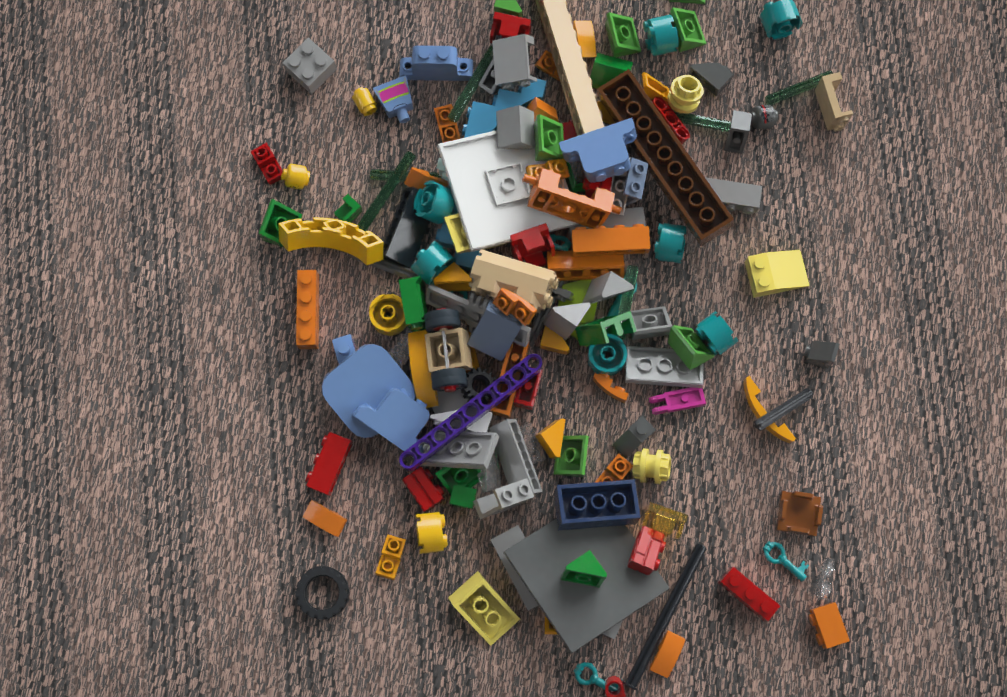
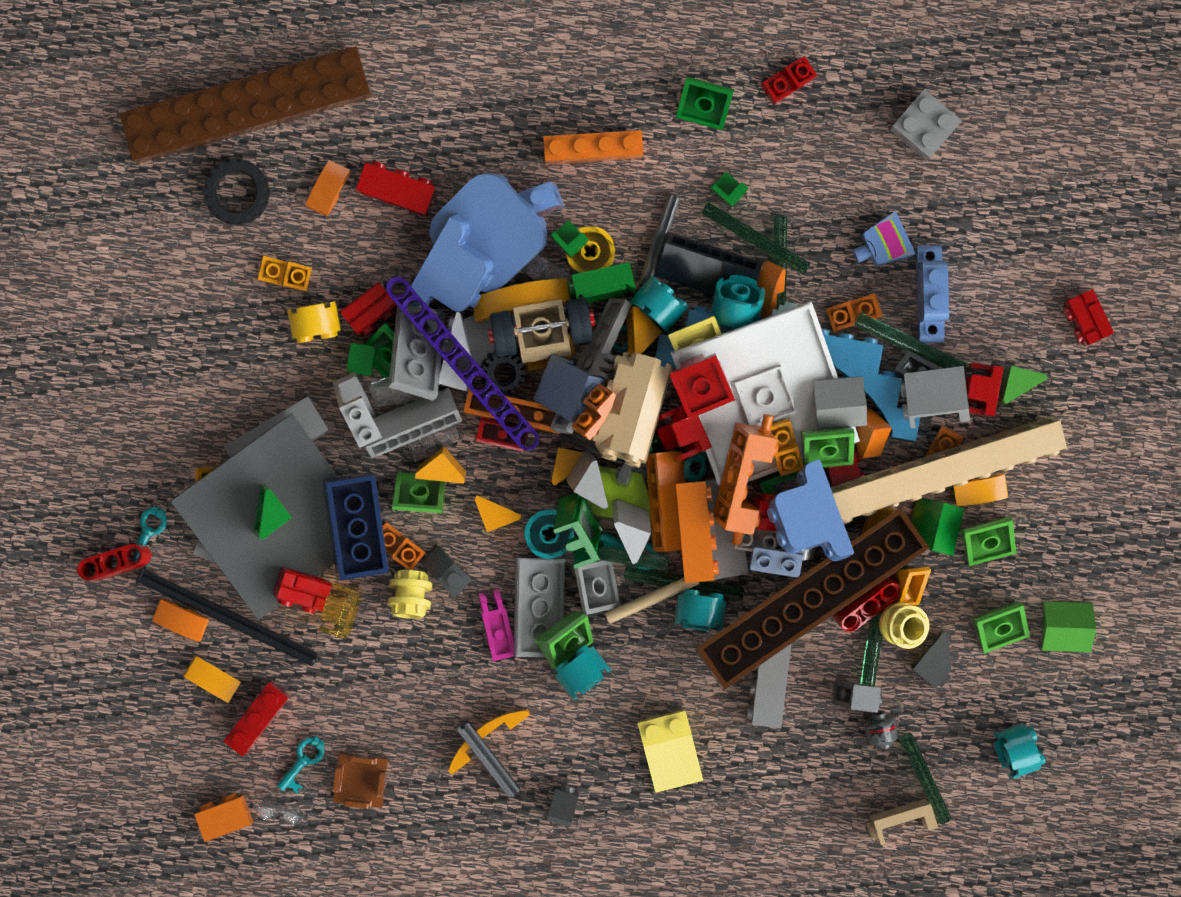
camera: 85 degrees right, 10 degrees up
yellow brick [278,217,384,266] -> none
yellow head [281,164,310,190] -> none
yellow brick [352,87,377,116] -> none
light yellow slope [448,571,520,646] -> none
orange slope [593,373,629,403] -> none
teal brick [643,14,679,56] -> none
none -> reddish brown brick [119,46,372,164]
none -> light orange slope [183,655,241,703]
none -> light orange slope [475,495,522,532]
none -> green panel [550,221,589,258]
none -> tan piece [605,578,700,624]
none -> clear green axle [624,567,745,600]
none -> red panel [669,353,735,419]

